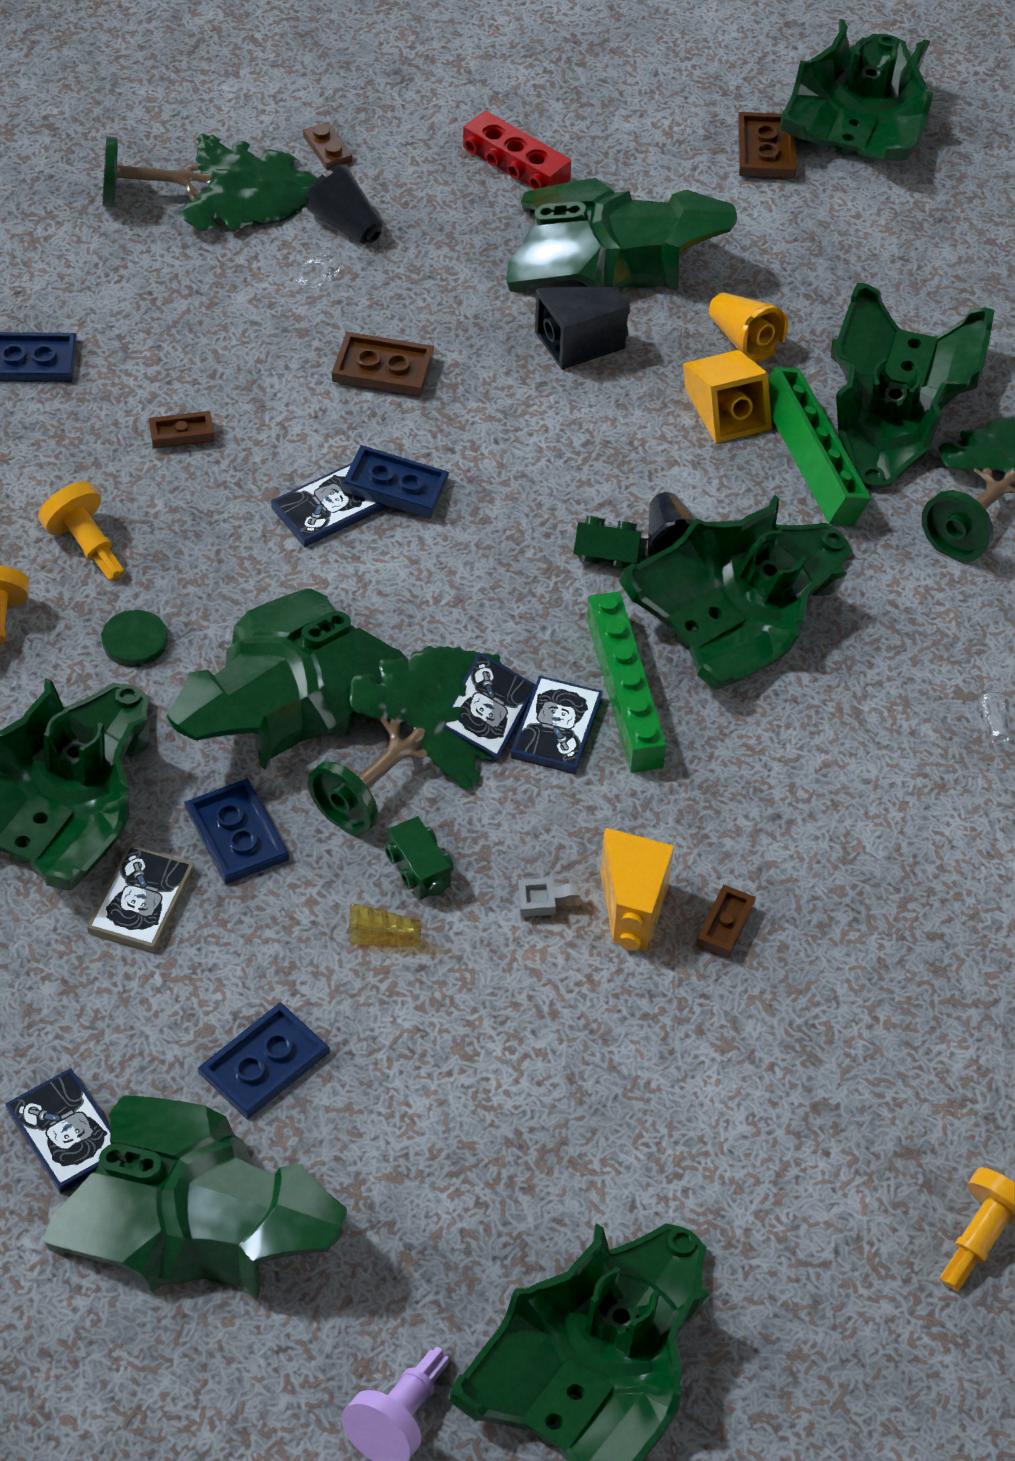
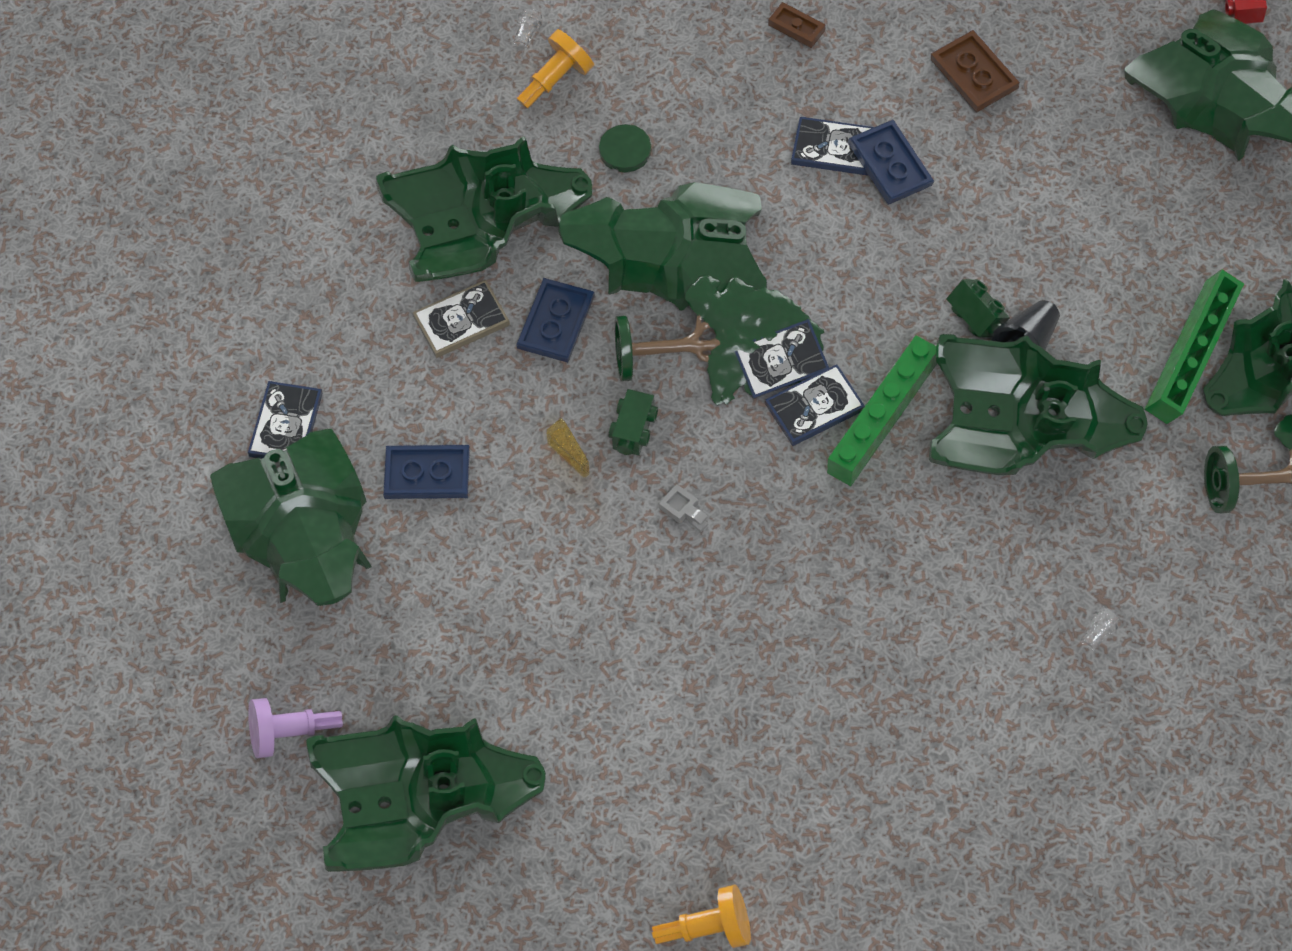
camera: 50 degrees right, 10 degrees up
light orange piece [38,481,125,581] -> none
black slope [535,287,630,370] -> none
light orange slope [600,828,674,951] -> none
light orange slope [683,350,772,444] -> none
reddish brown plate [696,884,756,959] -> none
light orange cone [709,292,789,363] -> none

